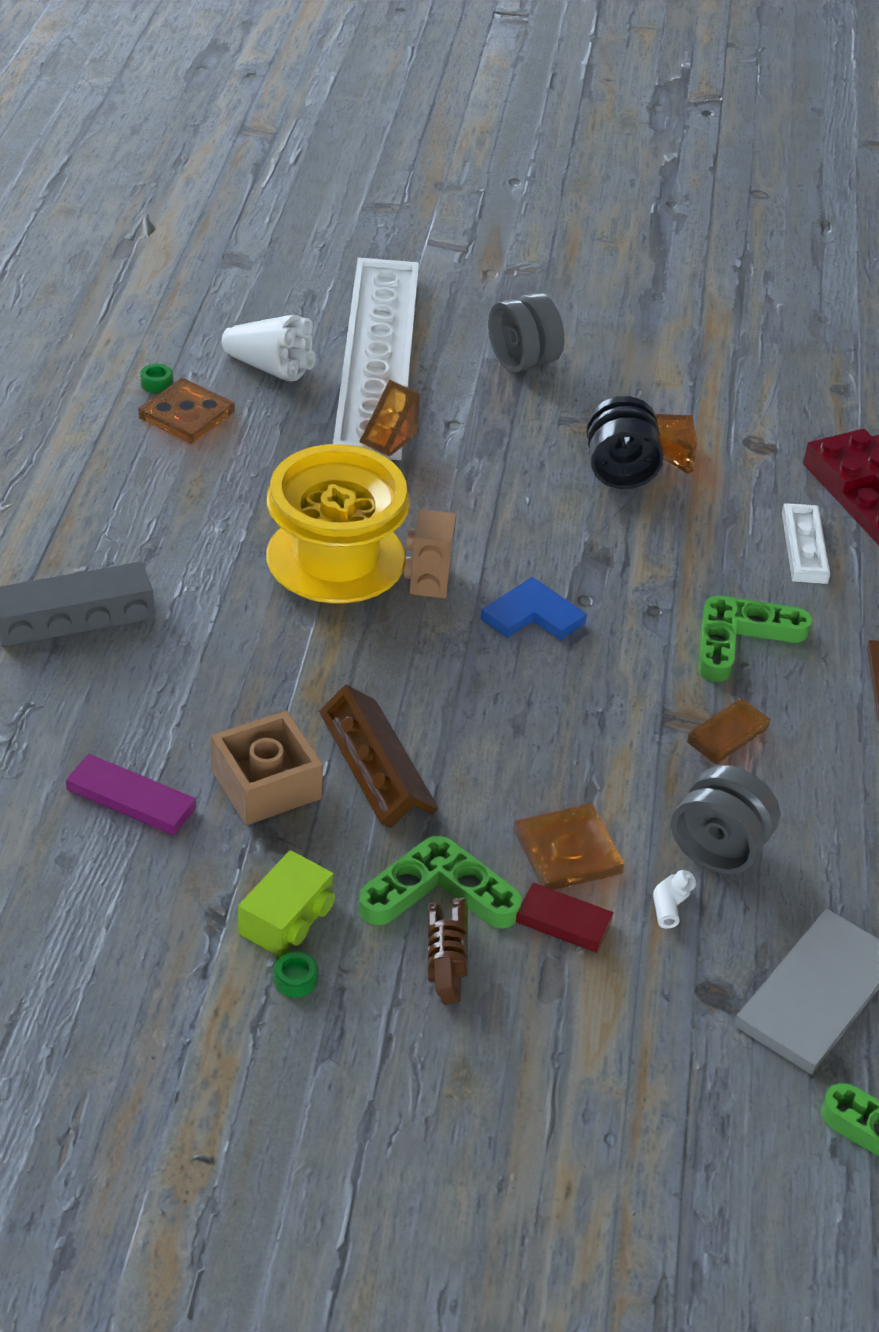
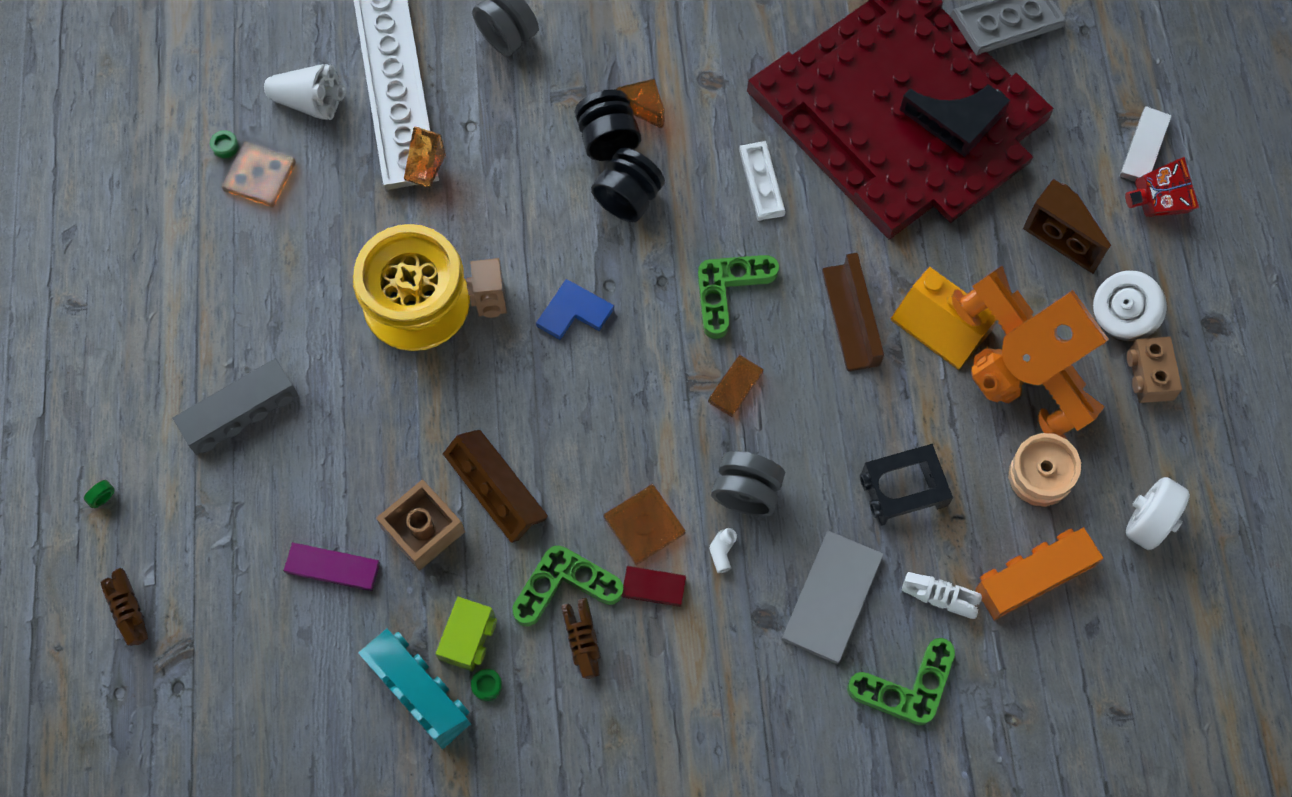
camera: 10 degrees left, 25 degrees up
none -> teal wedge [359,628,471,750]
none -> black wheel [591,148,665,222]

